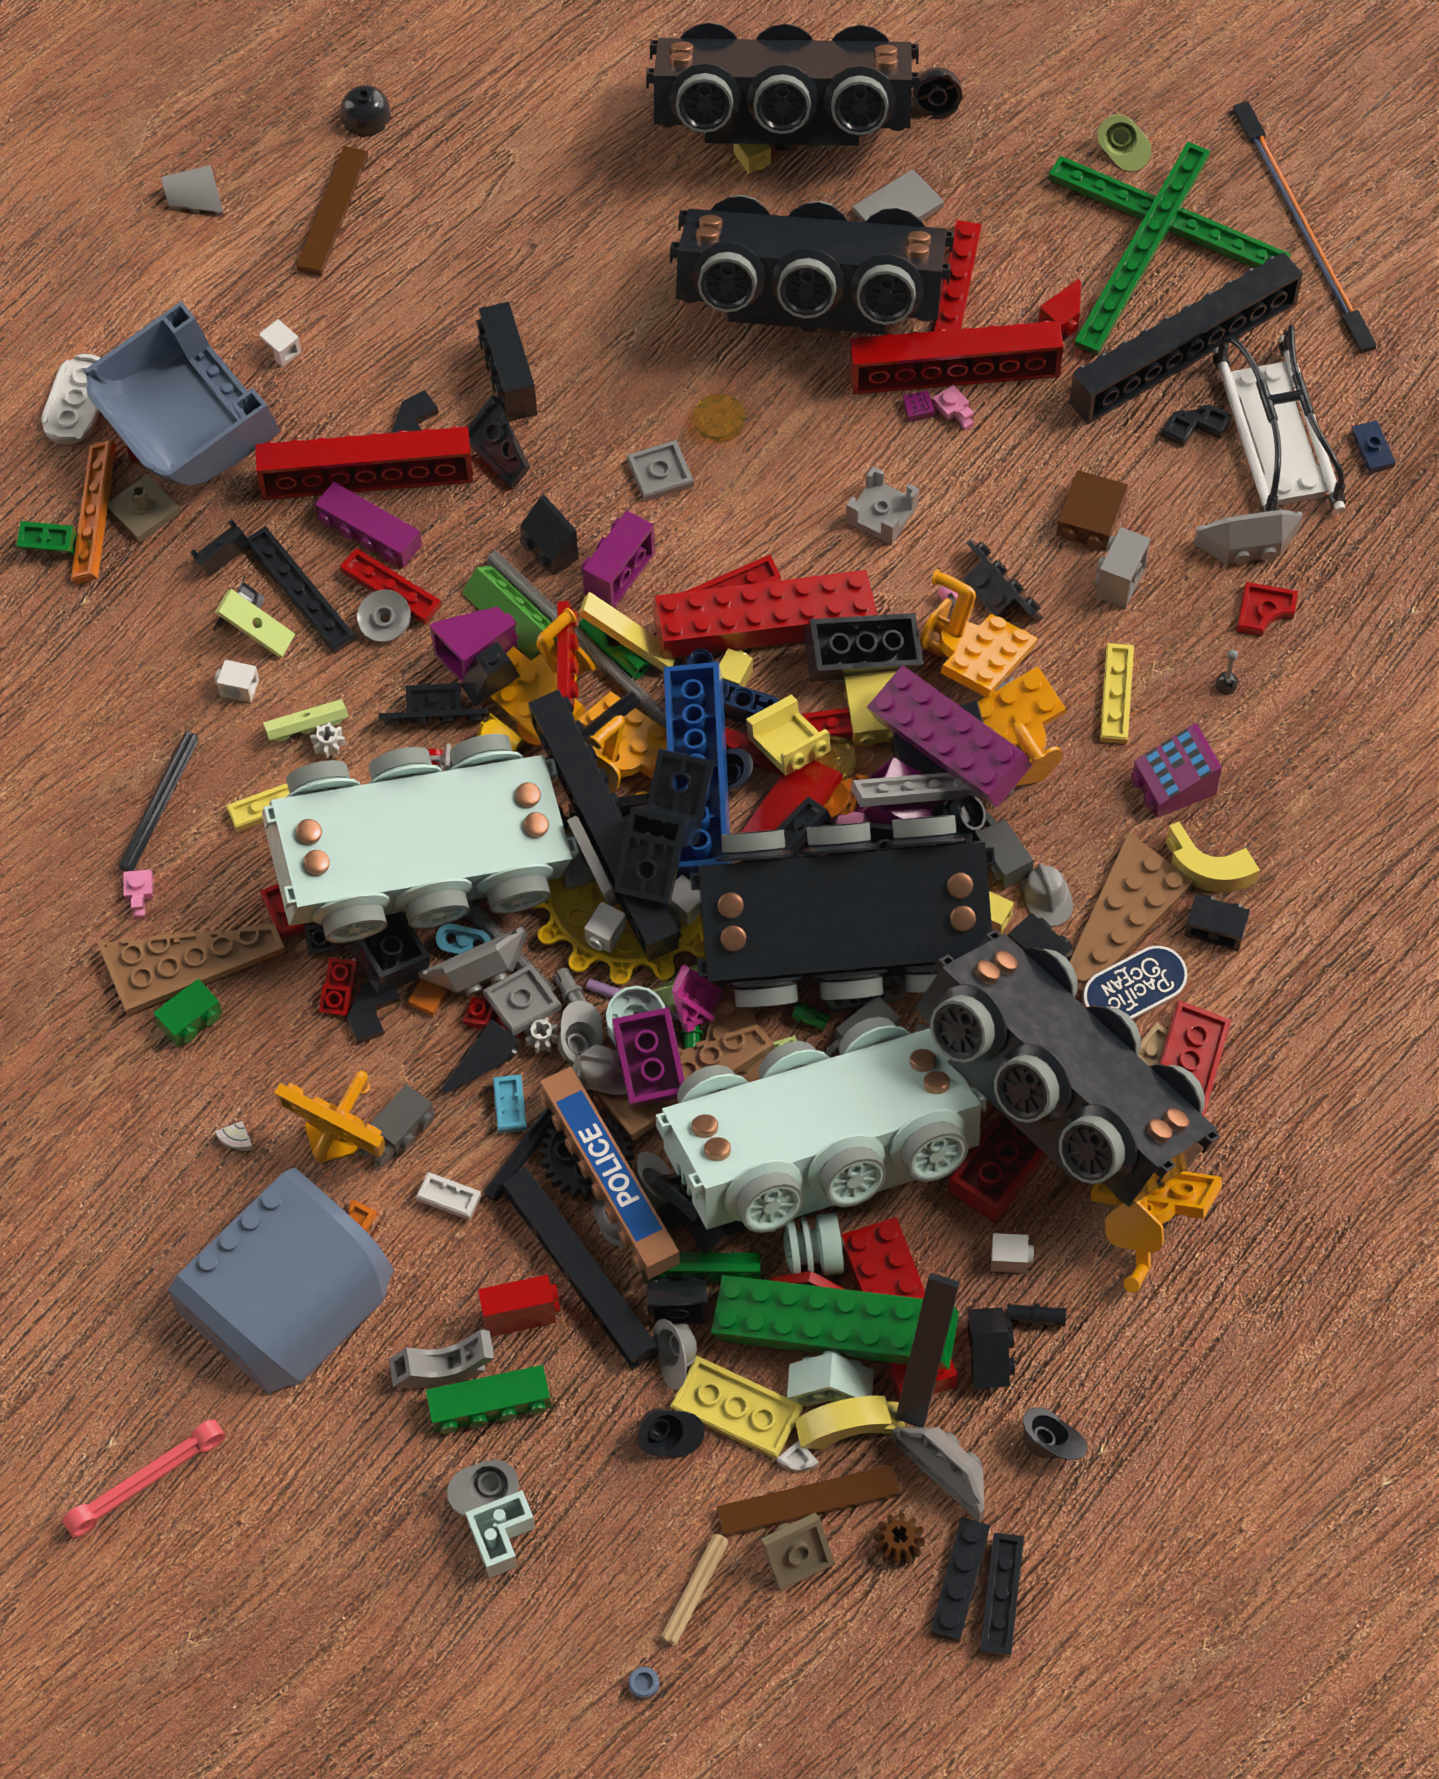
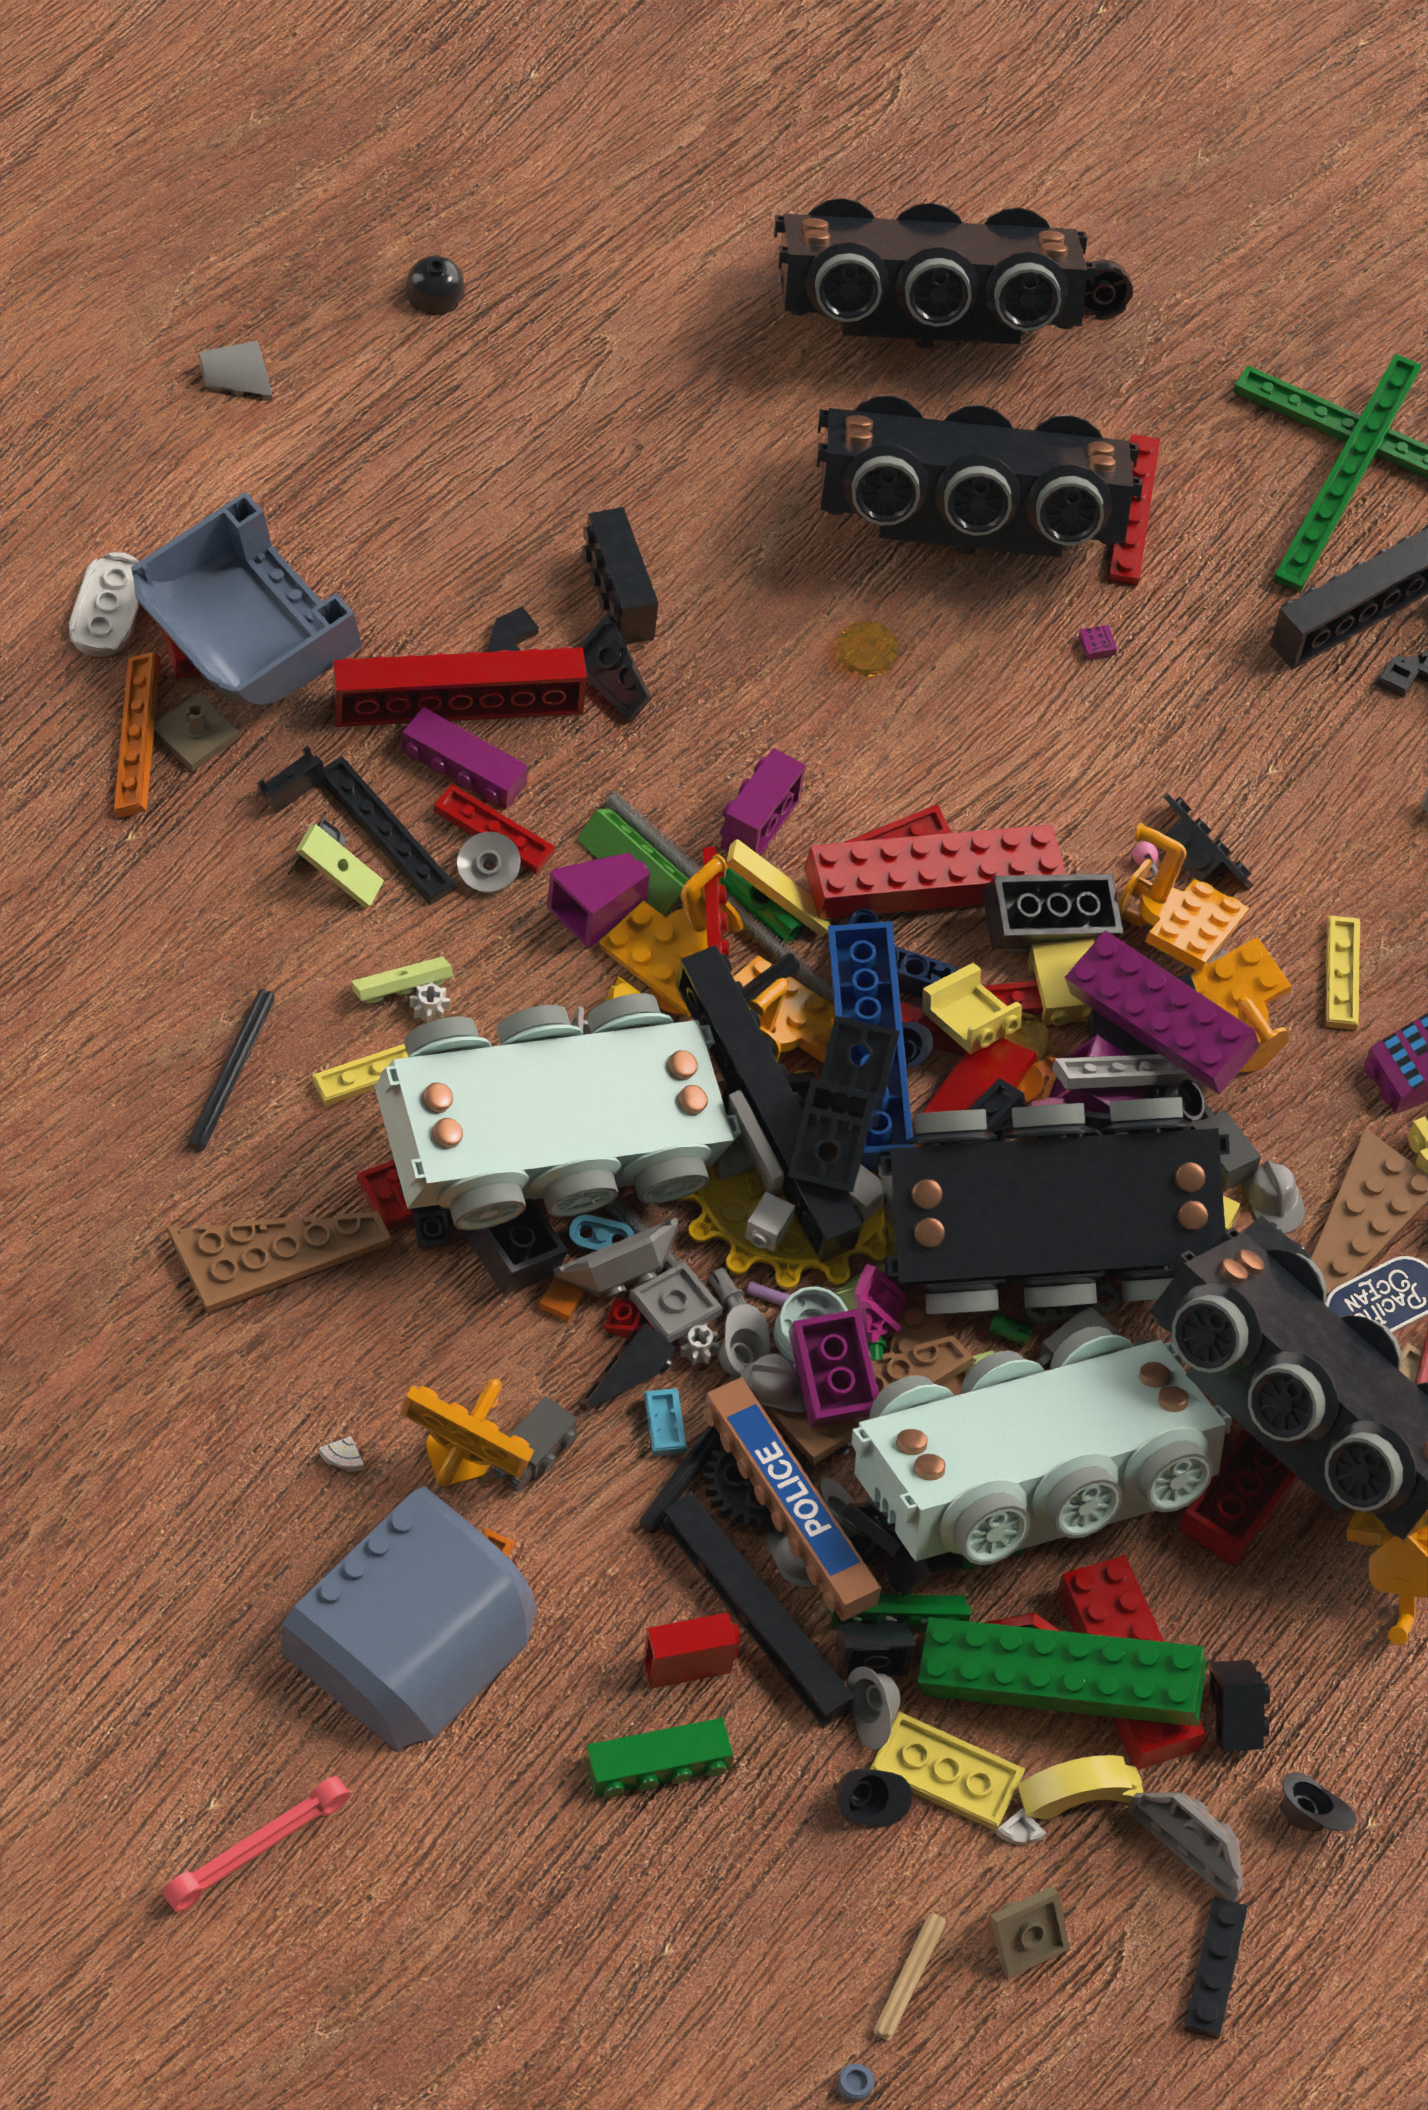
camera: 10 degrees left, 5 degrees down
green hinge [16,521,77,555] -> none
bright pink plate [124,870,153,919] -> none
green brick [153,979,223,1047] -> none
white brick [215,660,259,703] -> none
white panel [260,319,302,367] -> none
reddish brown tile [297,146,369,276] -> none
red slope [319,957,358,1016] -> none
black tile [347,981,401,1044] -> none
black bracket [378,683,489,725] -> none
light grey arch [389,1330,494,1388] -> none
white plate [416,1172,482,1220] -> none
light grey piece [447,1459,519,1515] -> none
black slope [461,641,520,706] -> none
light aqua brick [465,1490,535,1578] -> none
black slope [520,495,579,576] -> none
light grey tile [627,440,694,502] -> none
reddish brown tile [716,1465,900,1537] -> none
light yellow brick [719,648,753,687] -> none
light yellow brick [734,144,771,174] -> none
light aqua wheel [783,1213,844,1276] -> none
light aqua brick [787,1351,874,1406] -> none
light grey panel [846,466,919,545] -> none
red brick [849,321,1064,395] -> none
light grey tile [852,169,944,222] -> none
reddish brown gear [873,1512,925,1566] -> none
black tile [895,1273,960,1427] -> none
bright pink plate [932,385,974,430] -> none
black plate [980,1532,1024,1658] -> none
white brick [991,1233,1034,1273] -> none
black pin [1006,1303,1067,1327] -> none
red slope [1038,279,1082,339] -> none
reddish brown brick [1056,470,1128,550] -> none
light grey brick [1094,527,1151,609] -> none
yellowish green piece [1097,114,1151,171] -> none

